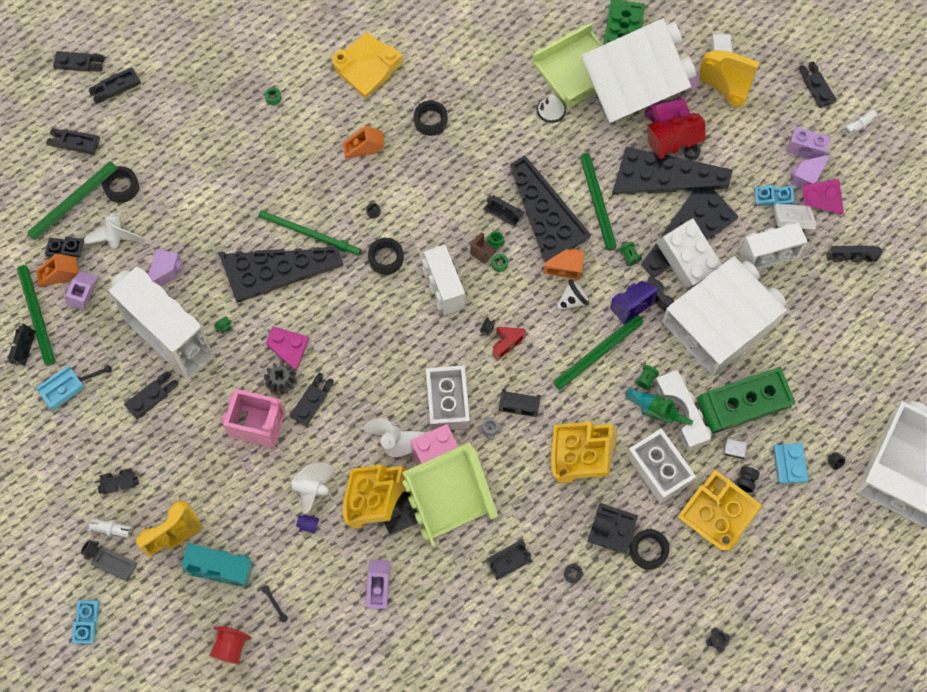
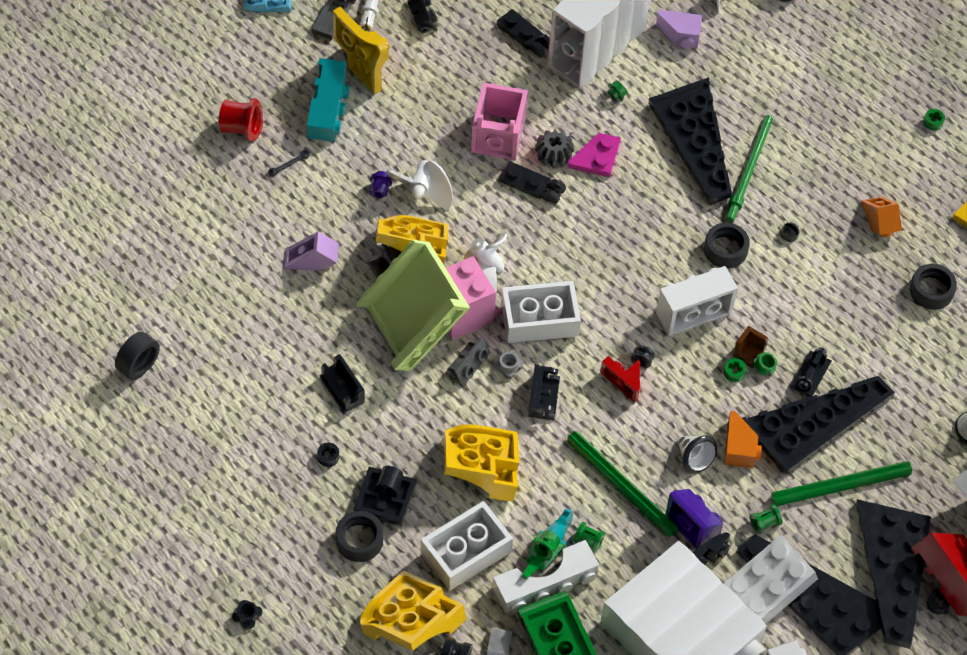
camera: 85 degrees right, 10 degrees down
none -> dark grey hinge [446,337,490,387]

